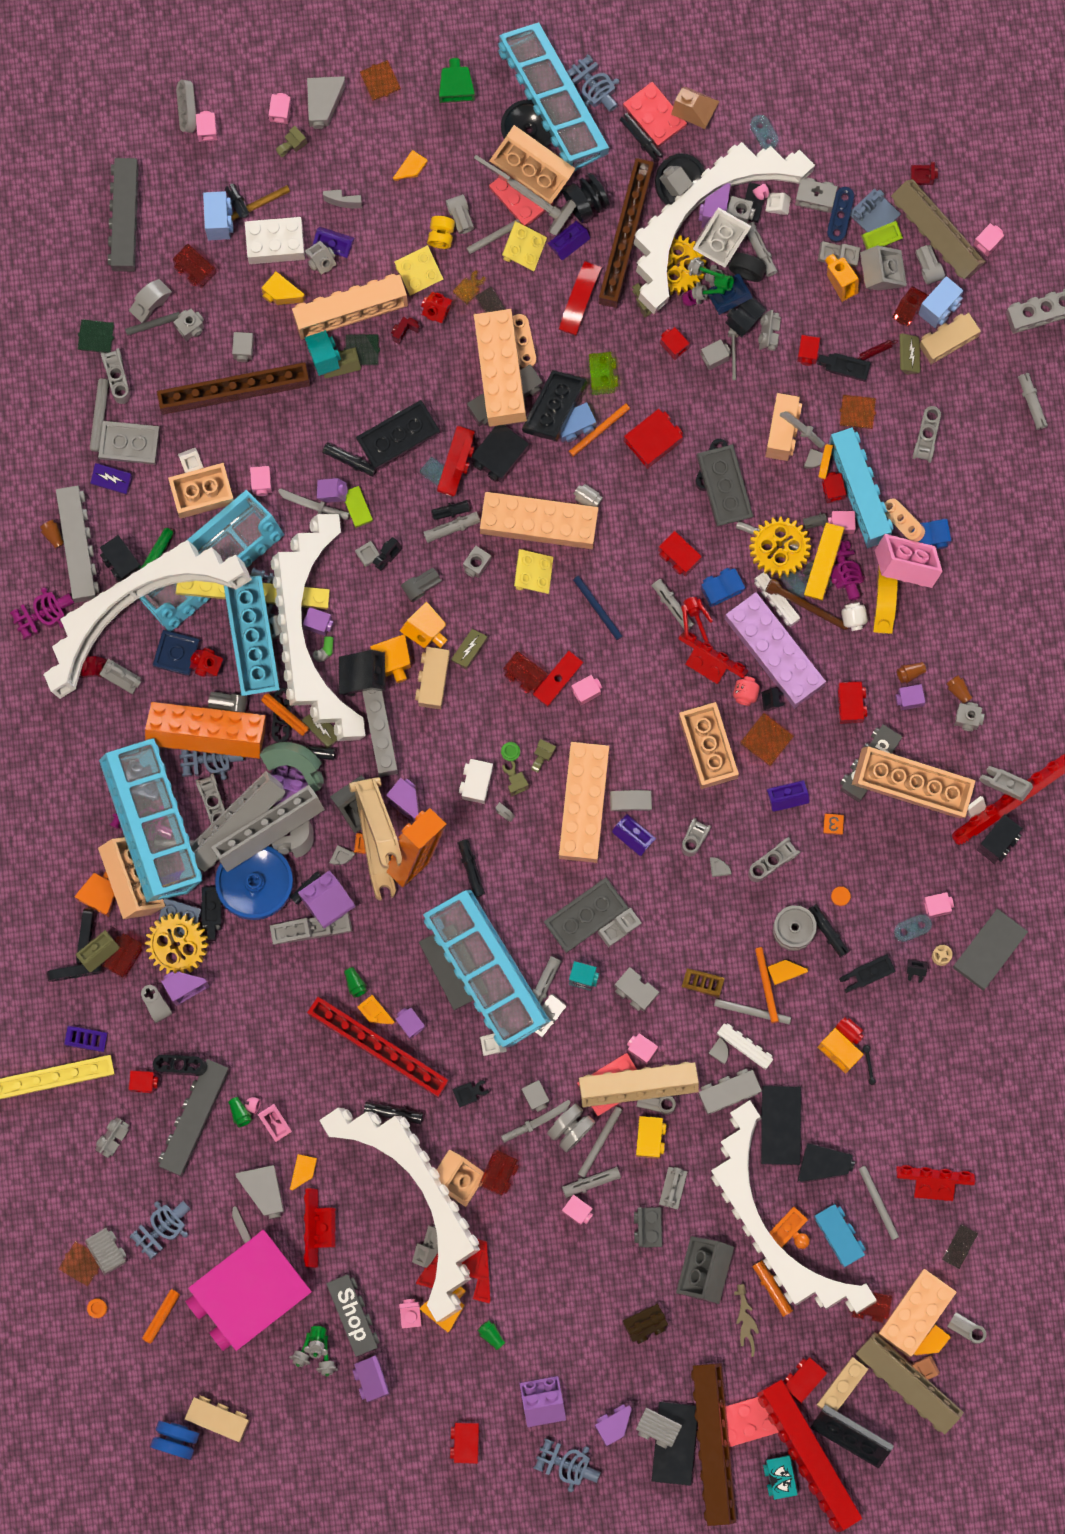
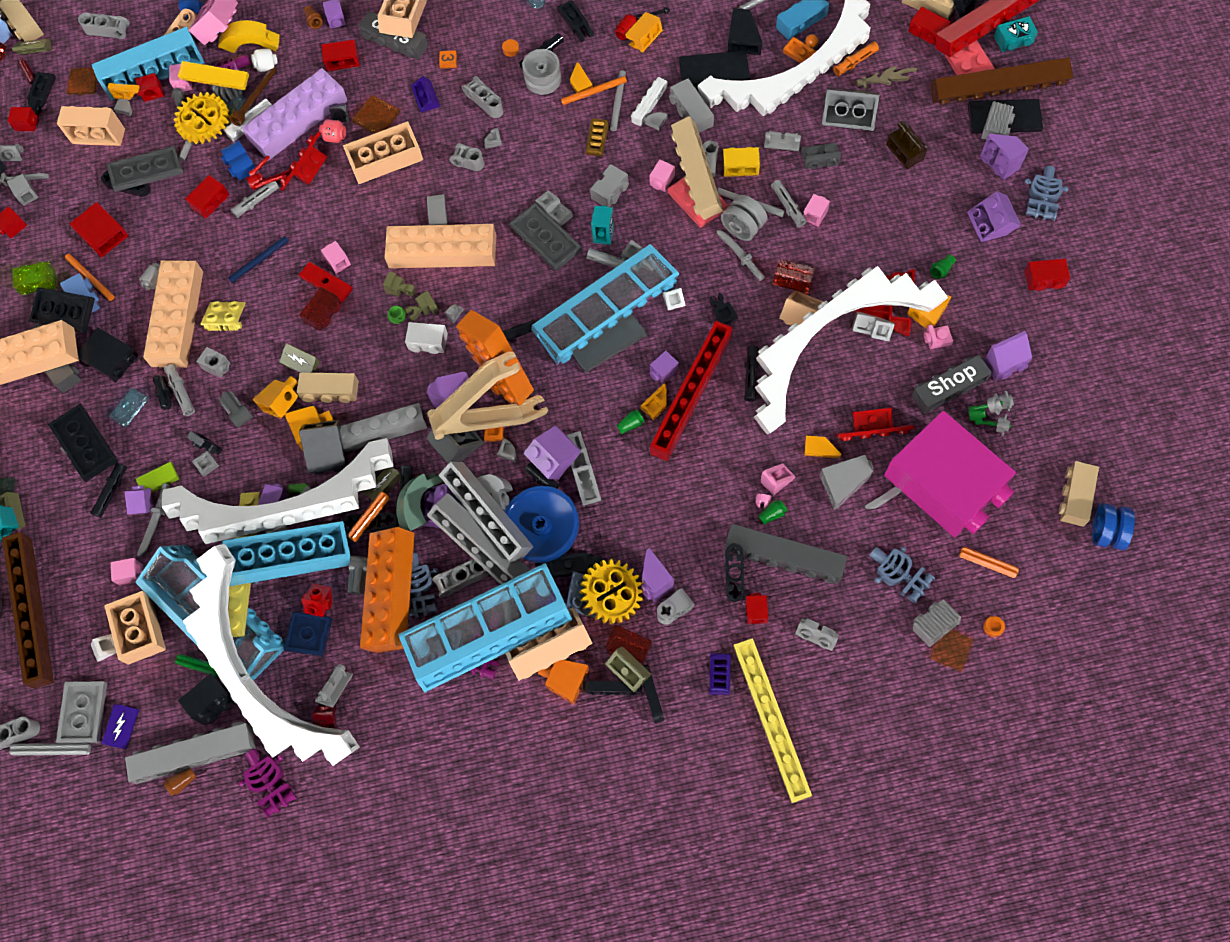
camera: 90 degrees left, 10 degrees down
red bracket [437,426,475,497] -> none
light grey brick [522,1080,549,1112] -> none
dark purple slope [612,814,656,856] -> none
light grey sword [780,411,825,448] -> none

